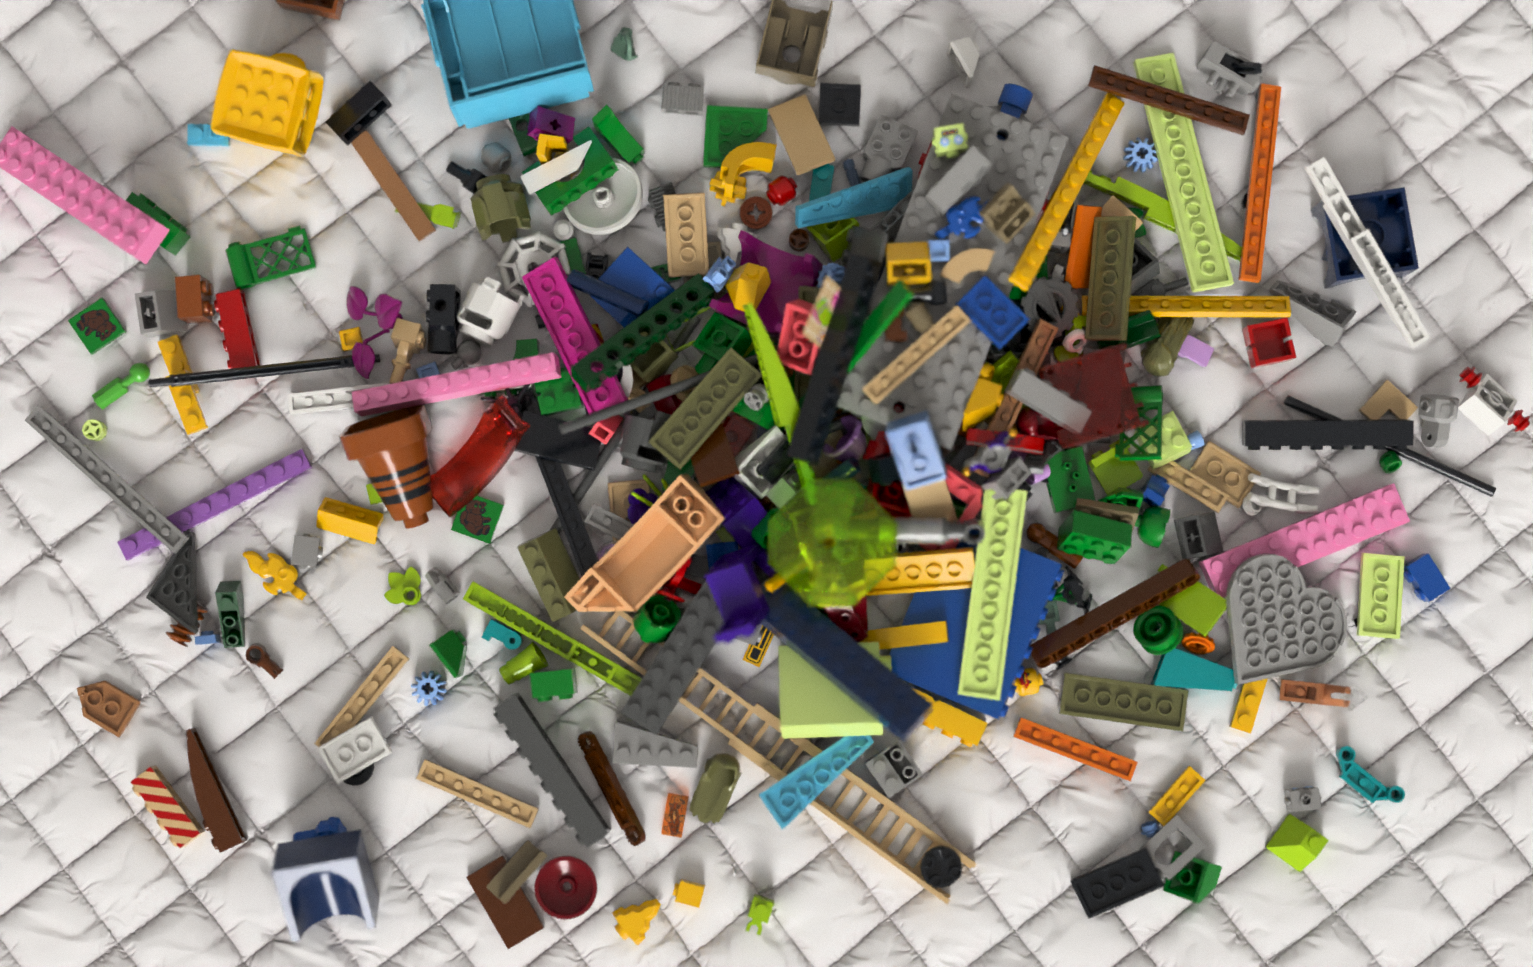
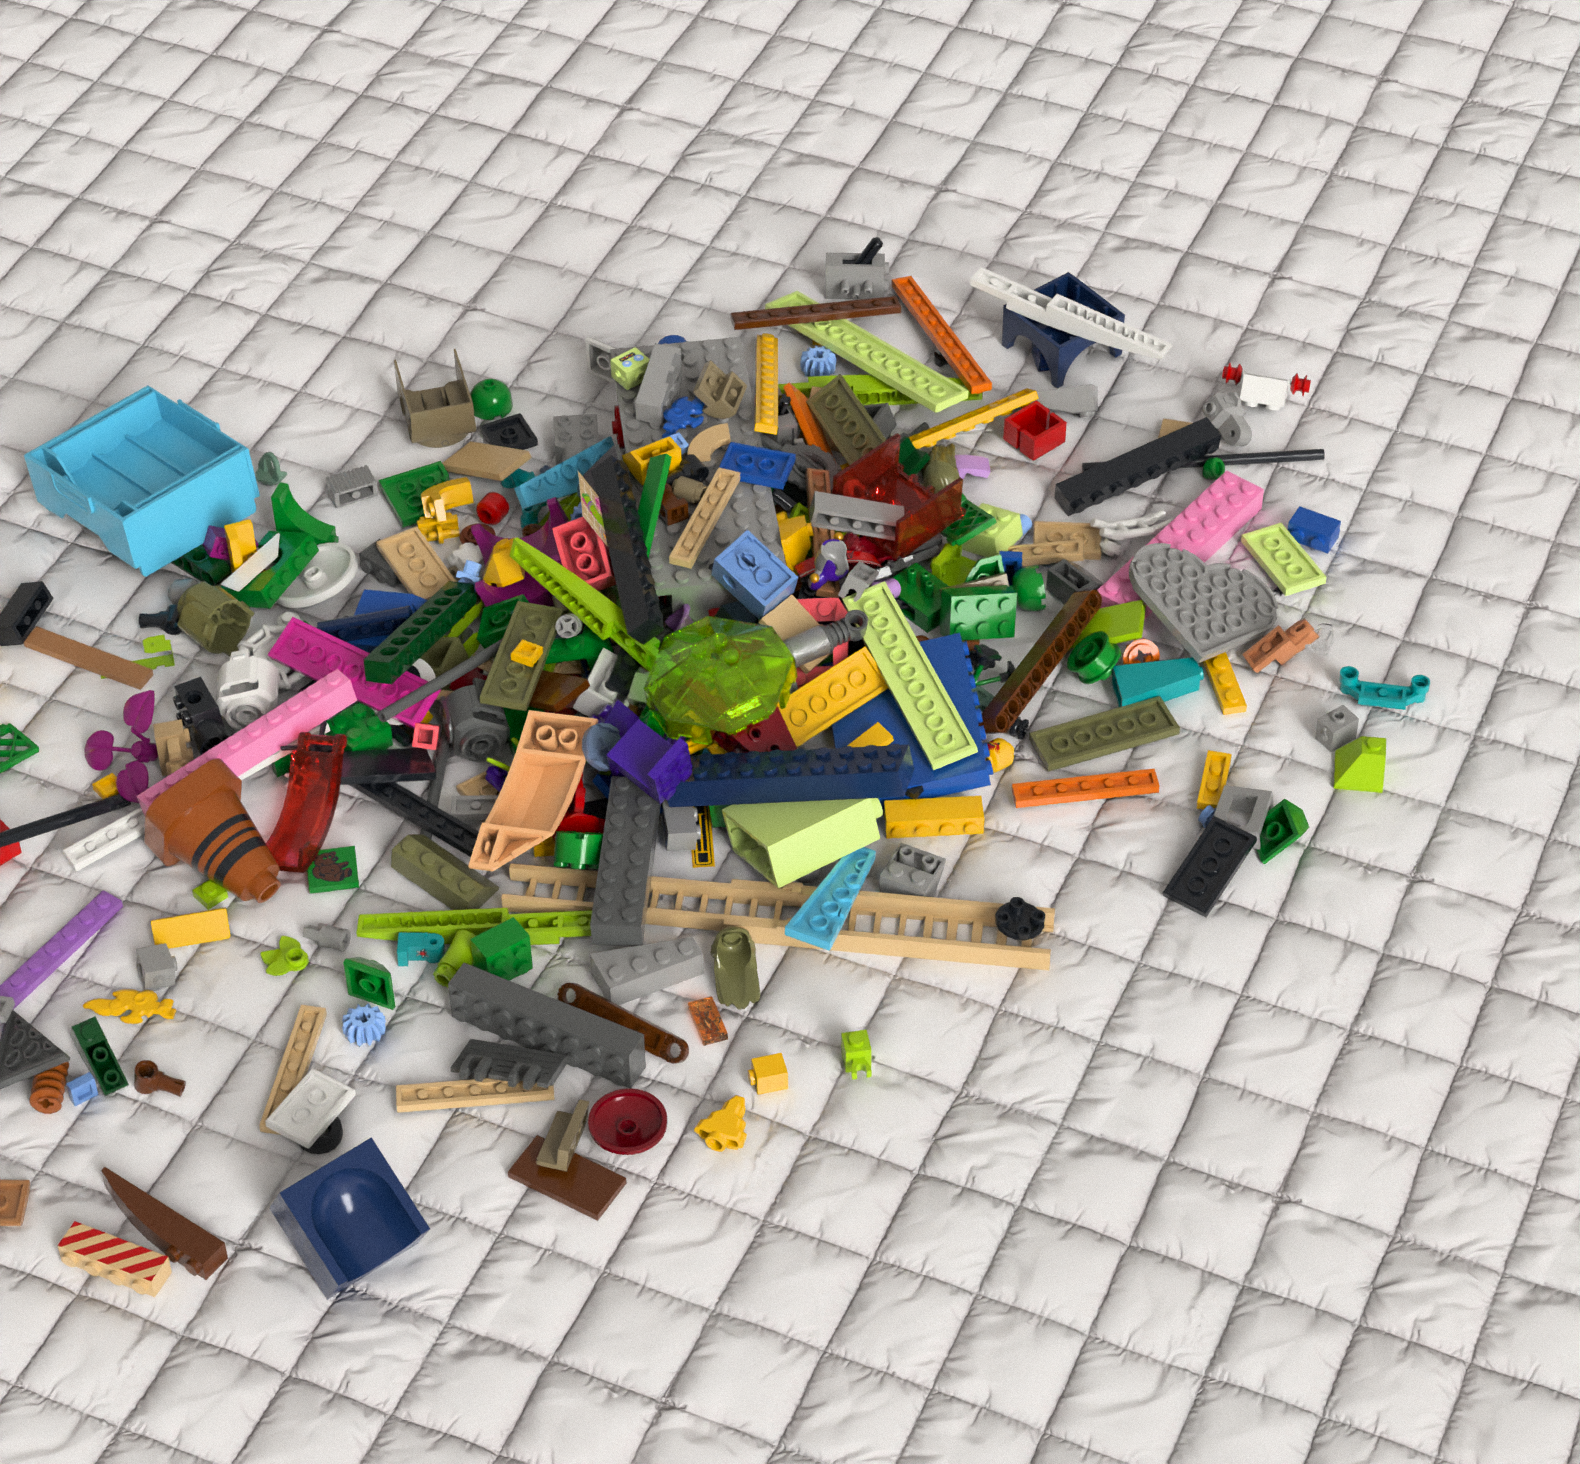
camera: 30 degrees left, 40 degrees down
none -> dark grey hinge [451,1039,567,1090]
none -> green cylinder [470,379,513,420]
none -> yellow tile [511,639,543,667]
none -> sand blue tile [582,722,621,772]

